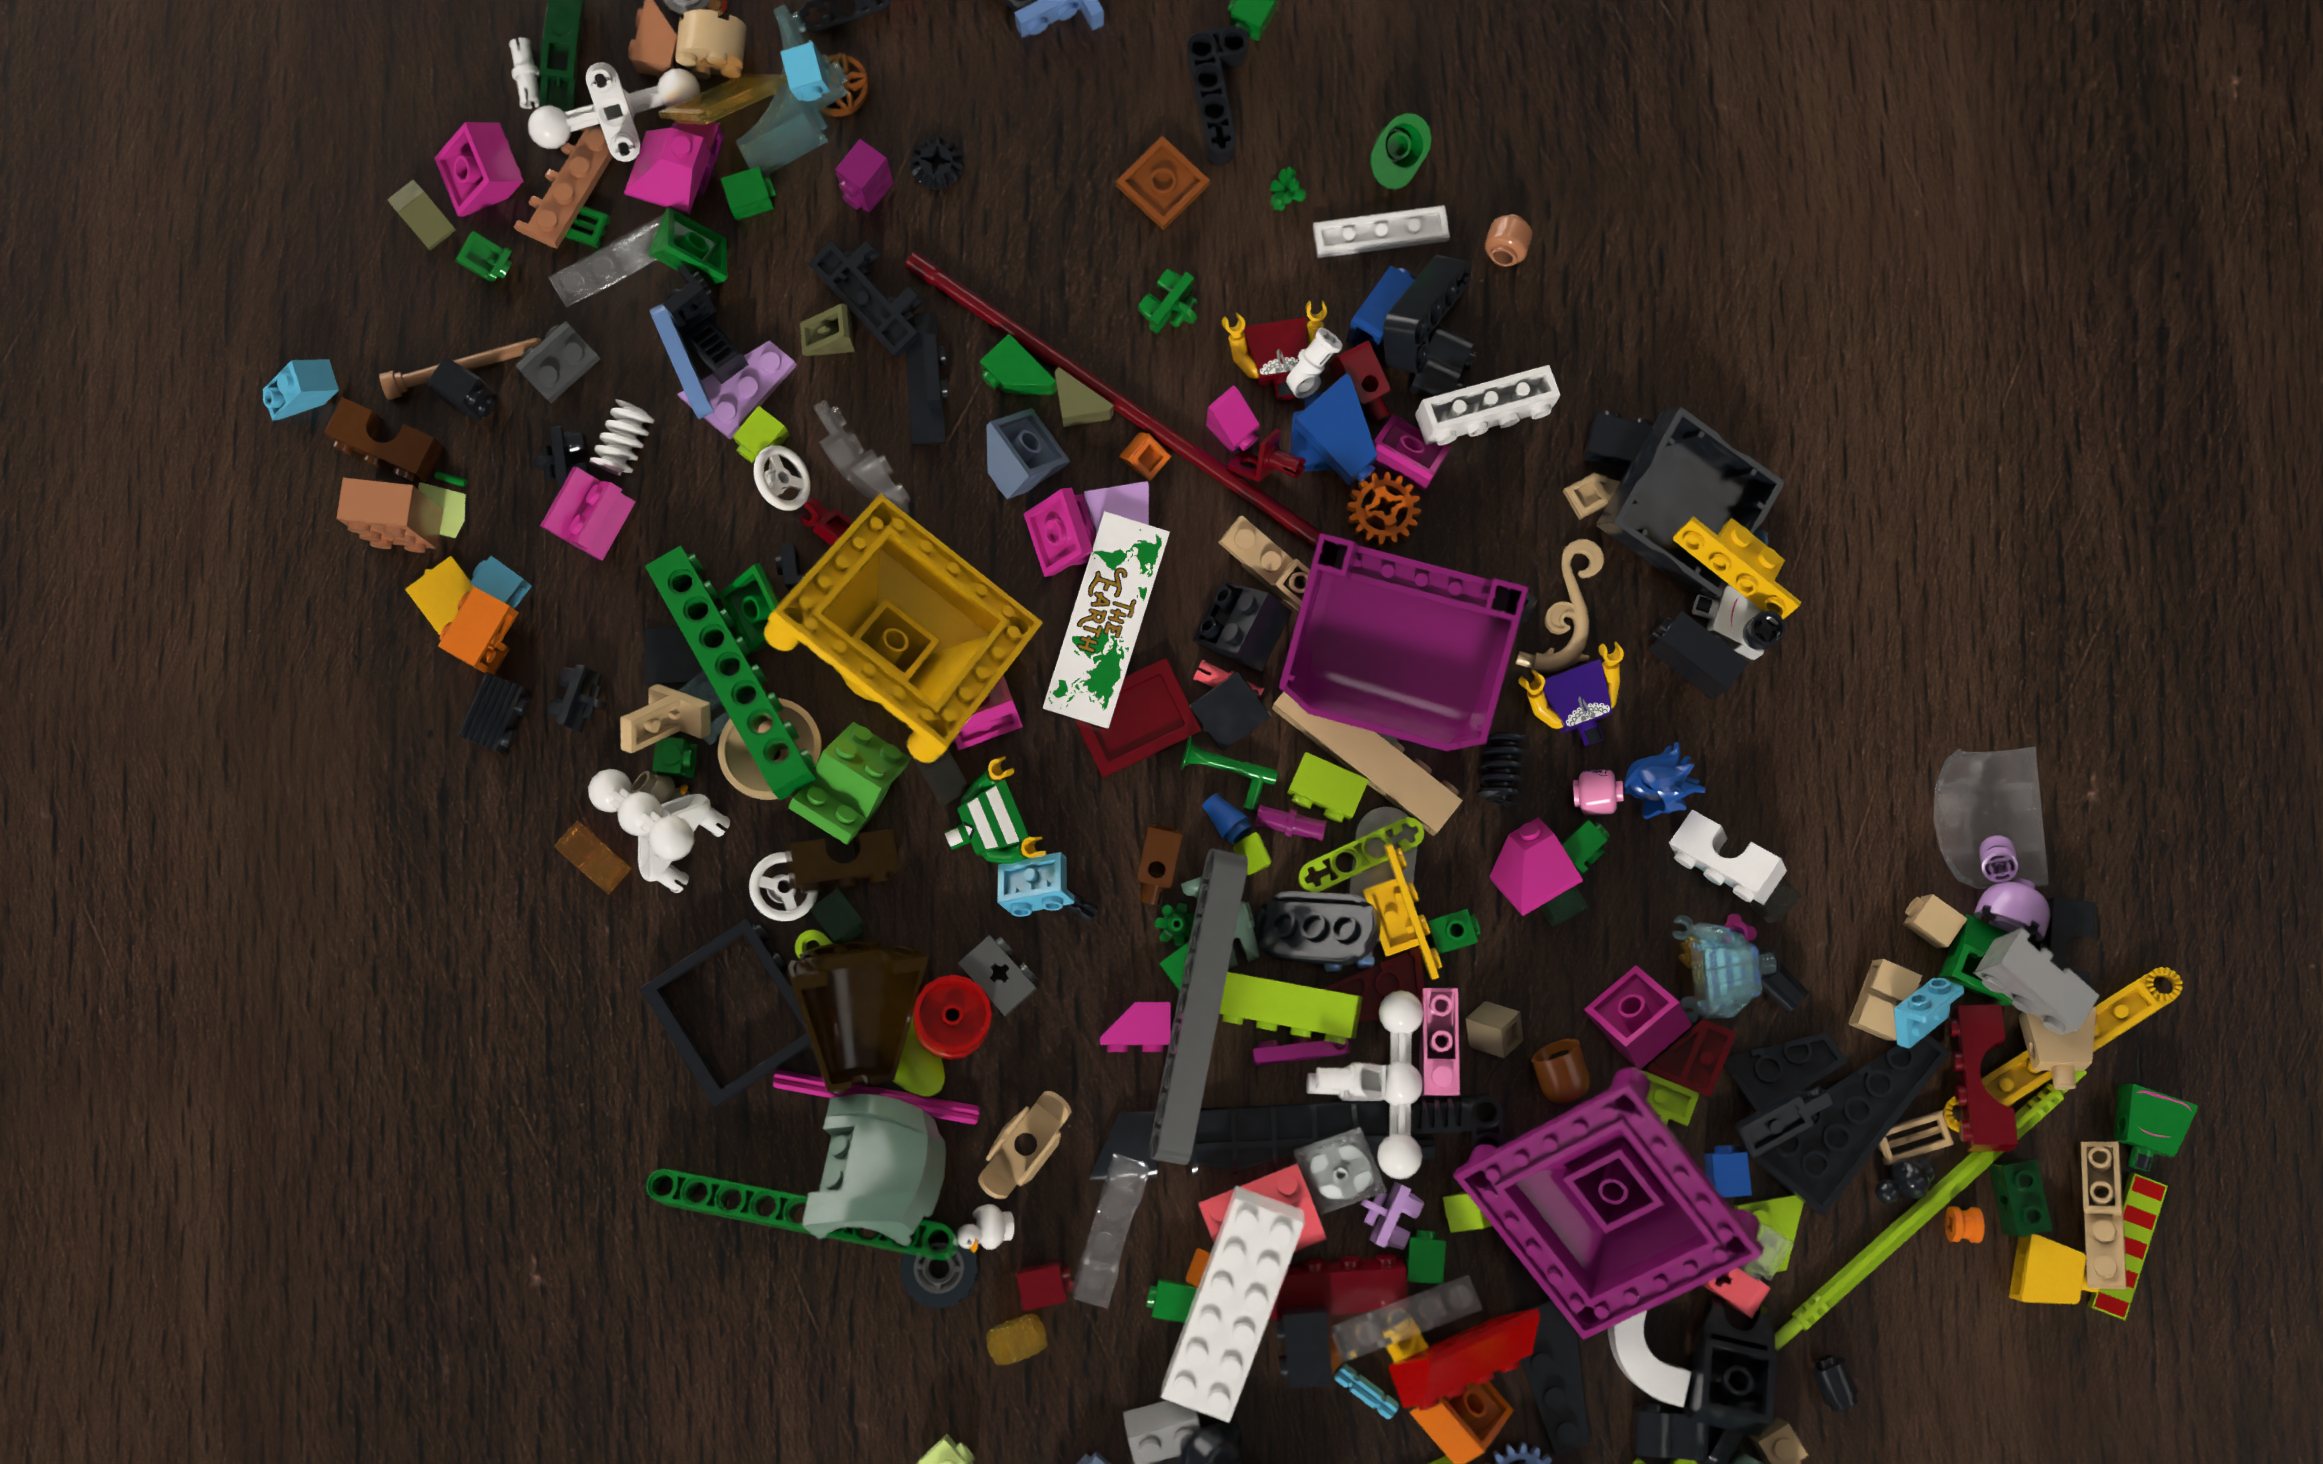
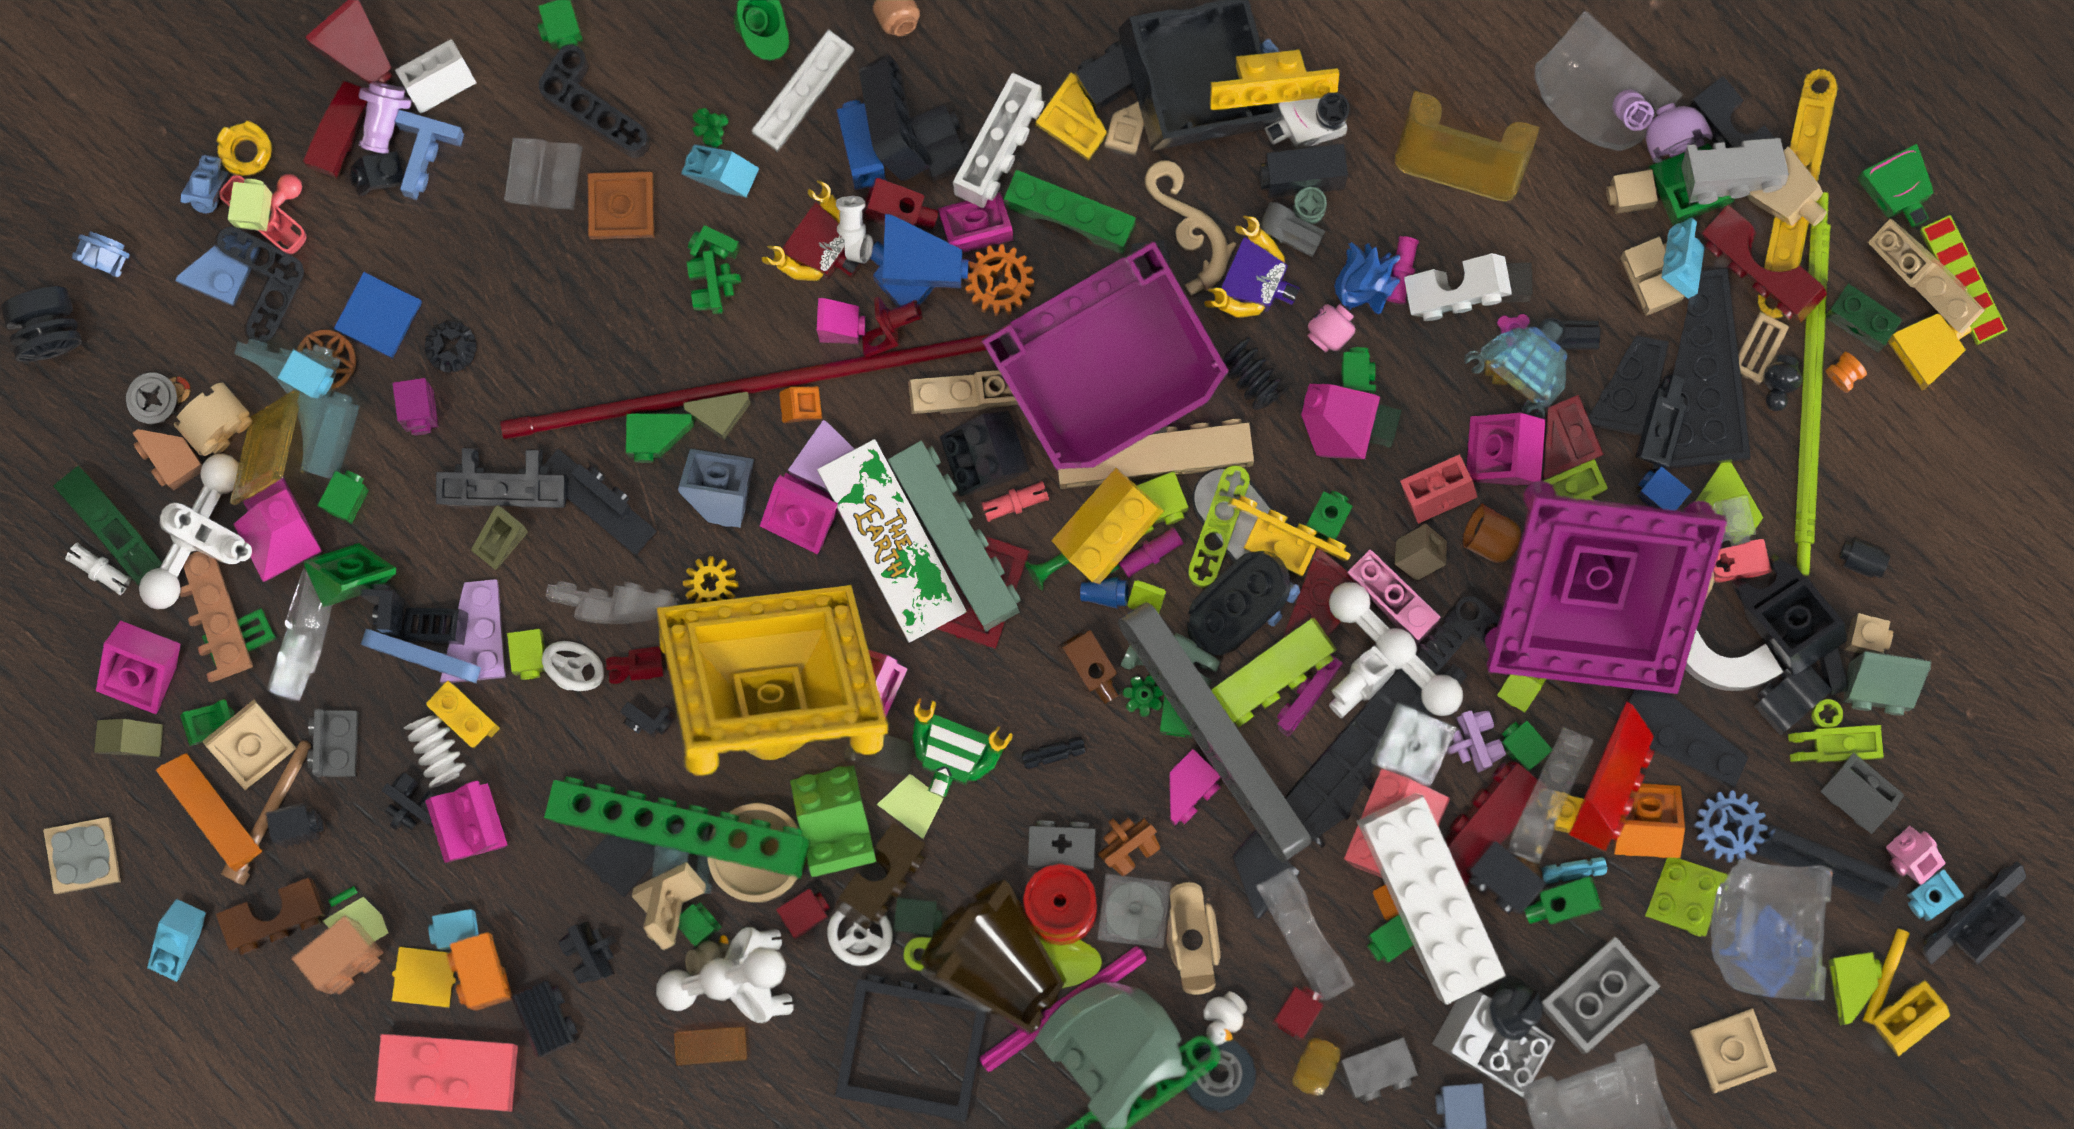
camera: 40 degrees left, 0 degrees up
green slope [718,563,781,654] -> none
medium azure bracket [998,852,1075,917] -> none
black piece [1190,671,1272,751] -> none
none -> light grey piece [43,817,121,895]
none -> orange slope [156,753,262,872]
none -> tan tile [203,700,296,790]
none -> blue tile [334,272,422,359]
none -> coral brick [375,1034,518,1112]
none -> yellow bracket [427,681,500,748]
none -> clear slope [505,138,582,210]
none -> medium azure slope [681,145,759,197]
none -> yellow gear [683,556,739,603]
none -> green bracket [688,225,741,260]
none -> dark red brick [776,888,830,939]
none -> yellowish green sticker [877,774,943,839]
none -> sand green brick [888,440,1021,631]
none -> green arch [1004,170,1136,255]
none -> yellow wing [1036,73,1107,161]
none -> yellow slope [1051,468,1164,584]
none -> dark orange hips [1097,818,1160,876]
none -> clear piece [1098,874,1171,948]
none -> dark grey piece [1259,202,1325,257]
none -> sand green wheel [1293,187,1327,225]
none -> flat silver brick [1340,1038,1417,1102]
none -> dark pink pin [1386,236,1419,304]
none -> clear yellow windscreen [1395,91,1540,201]
none -> coral brick [1400,454,1477,524]
none -> green torso [1525,877,1602,925]

